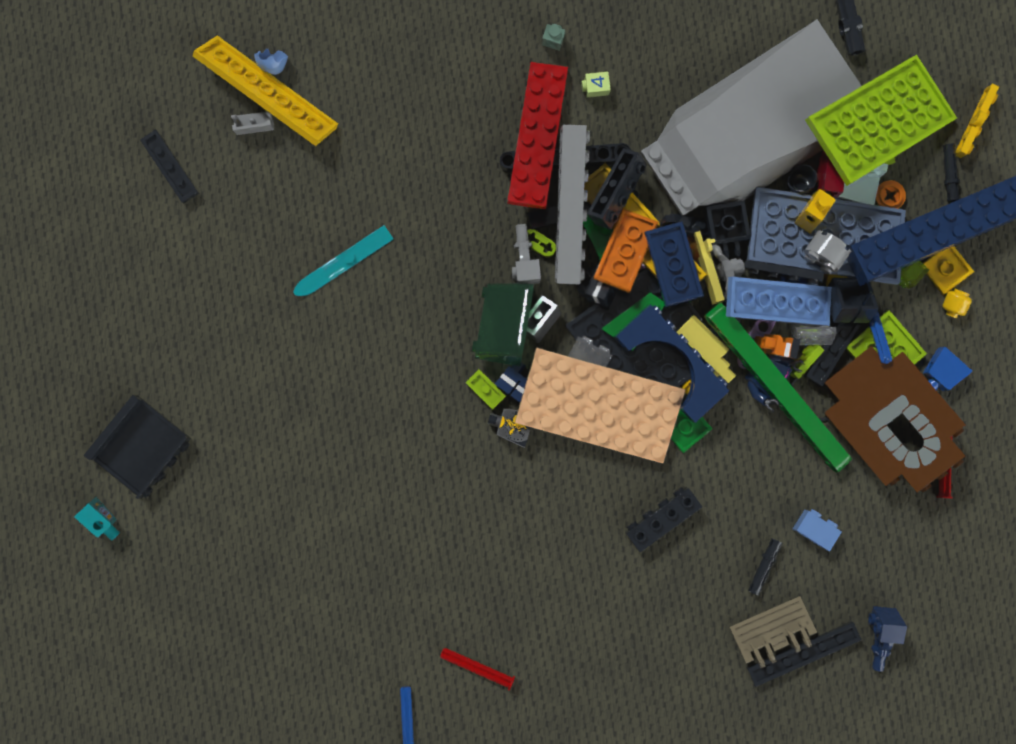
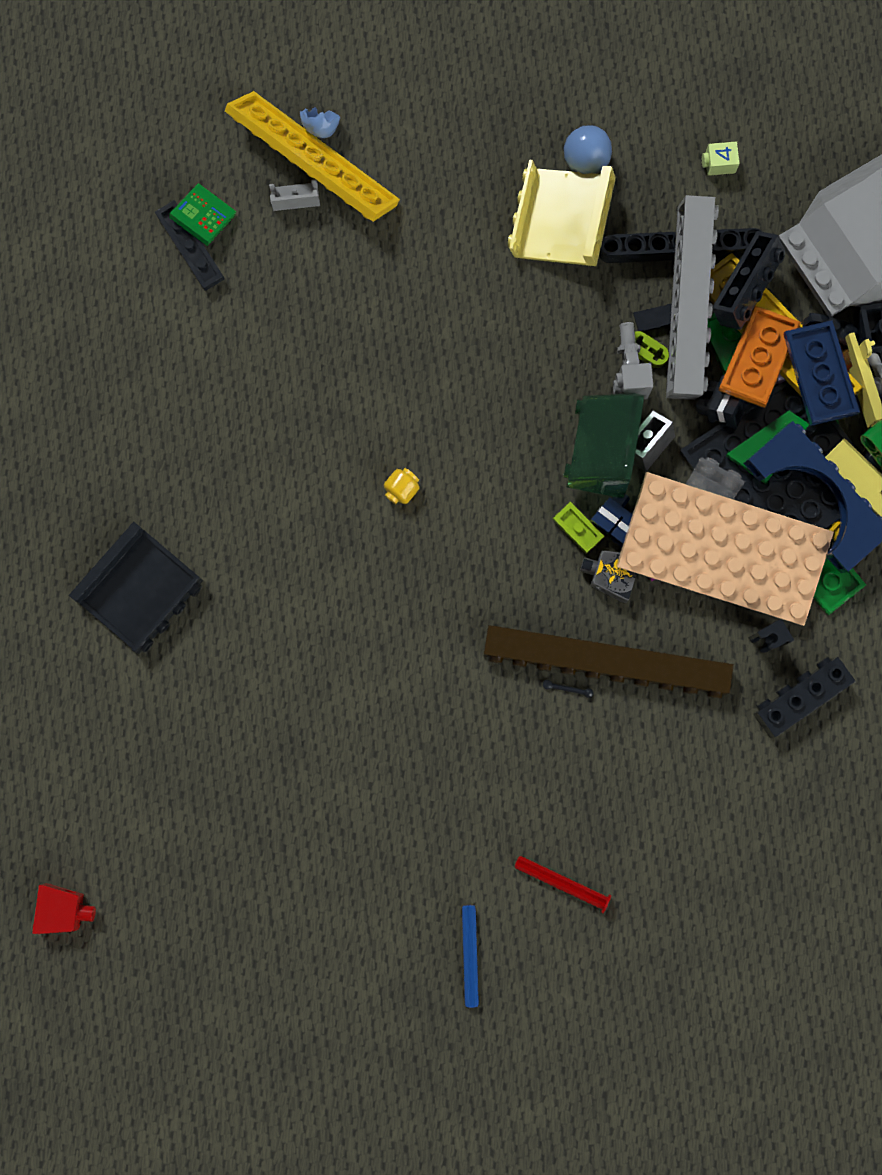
camera: 10 degrees right, 5 degrees down
teal torso [74,497,120,541] -> none
teal piece [293,225,394,296] -> none
red plate [507,62,568,209] -> none
sand green brick [542,24,565,51] -> none
none -> red torso [32,883,96,934]
none -> green tile [169,183,236,246]
none -> yellow head [384,468,419,505]
none -> dark brown brick [483,625,734,699]
none -> light yellow panel [508,160,616,266]
none -> black hinge [543,680,593,698]
none -> medium blue piece [564,125,612,174]
none -> black hinge [748,619,794,653]

